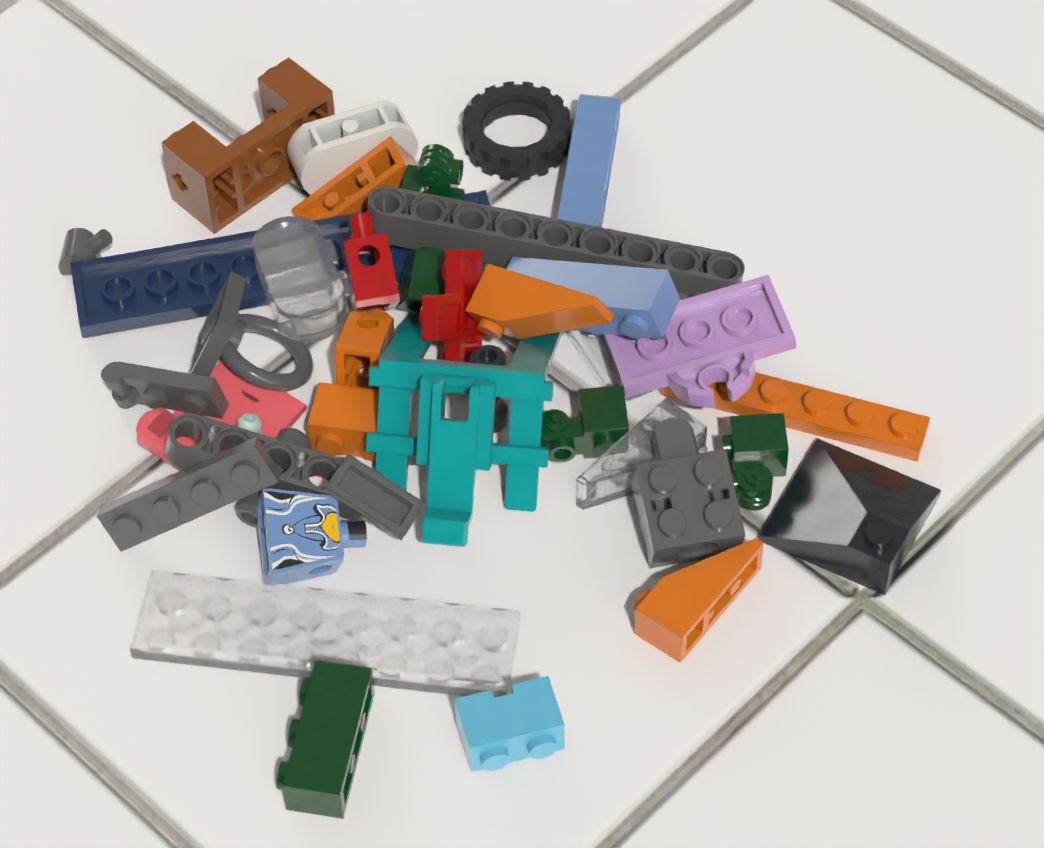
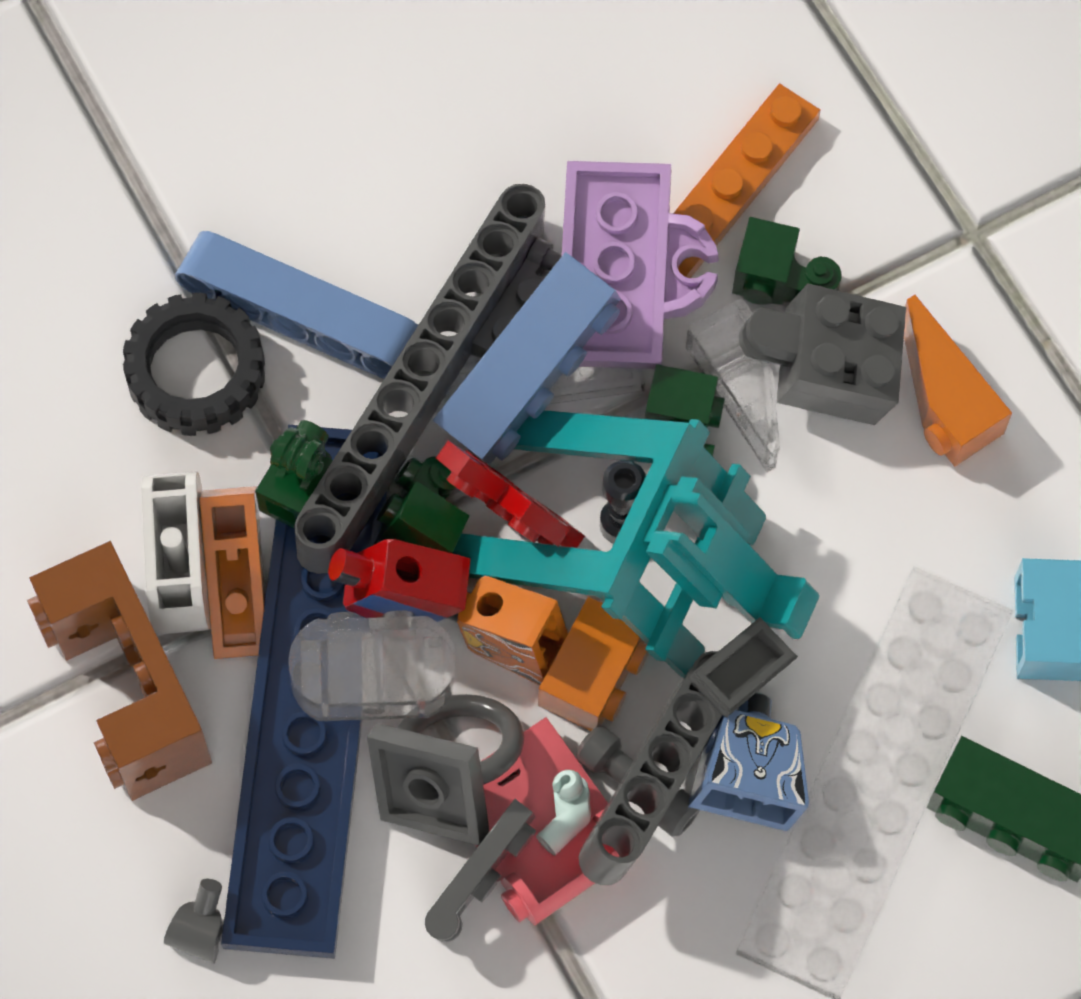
camera: 75 degrees left, 15 degrees up
dark grey plate [97,437,281,552] -> none
orange slope [465,264,614,339] -> none
black slope [759,438,941,595] -> none

